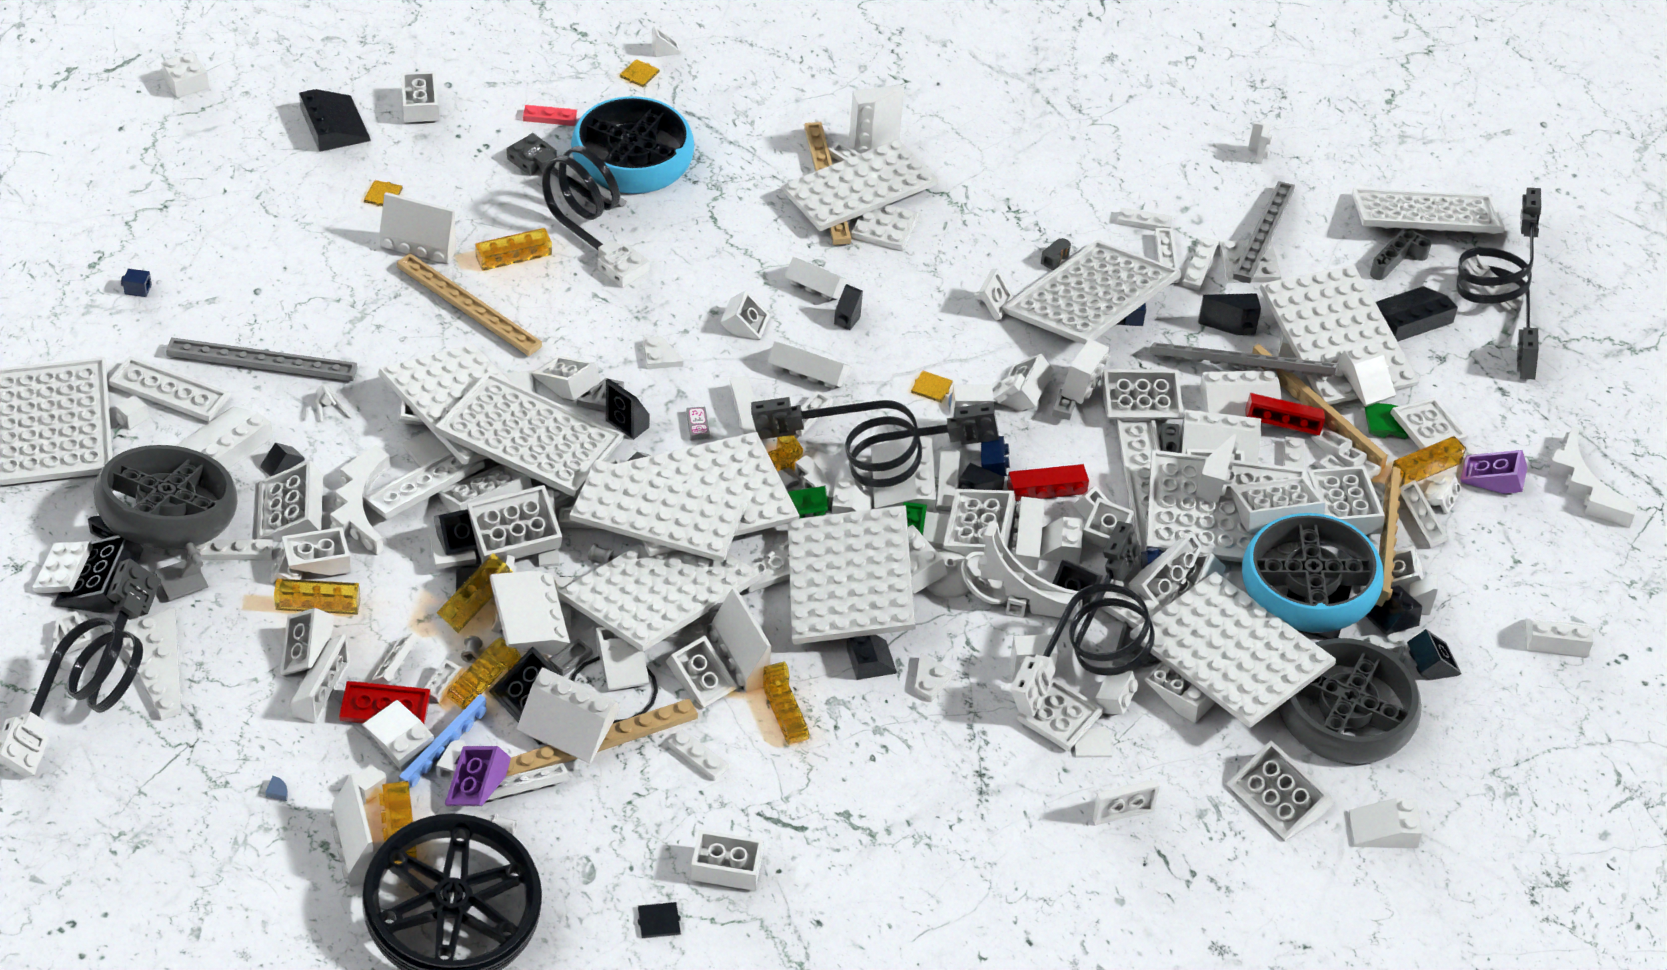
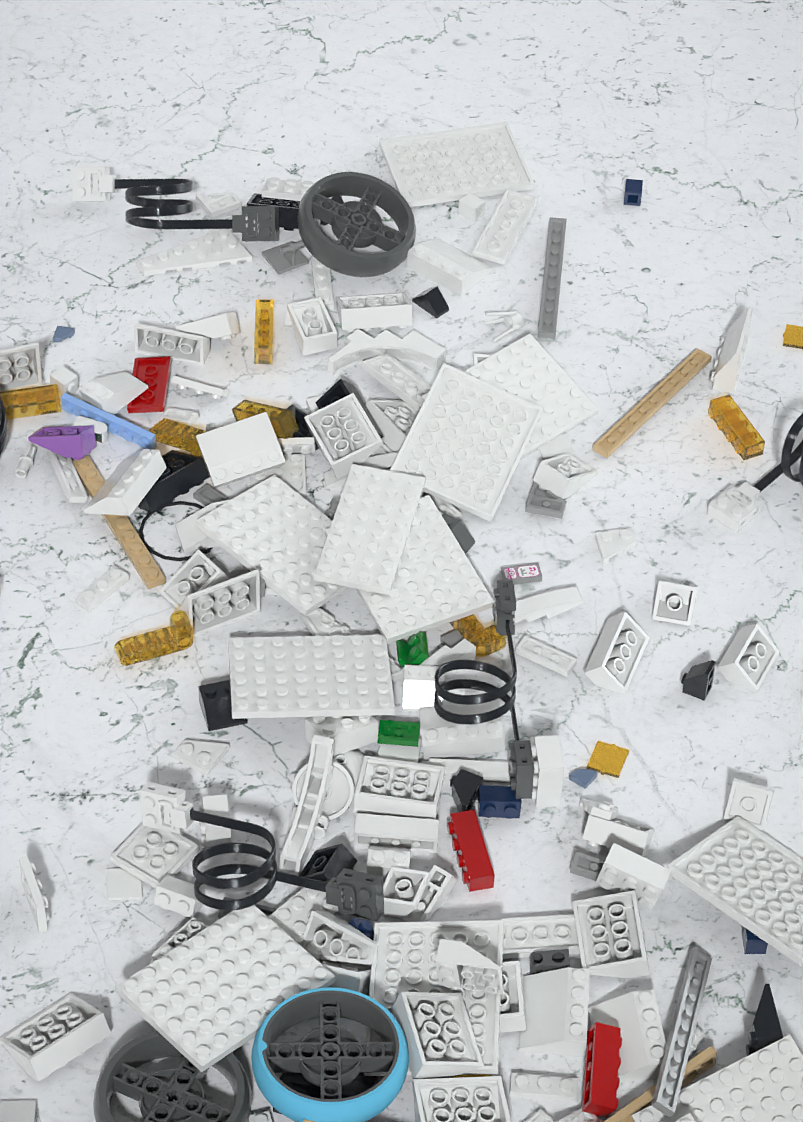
camera: 90 degrees right, 0 degrees up
black slope [606,378,650,440] -> none

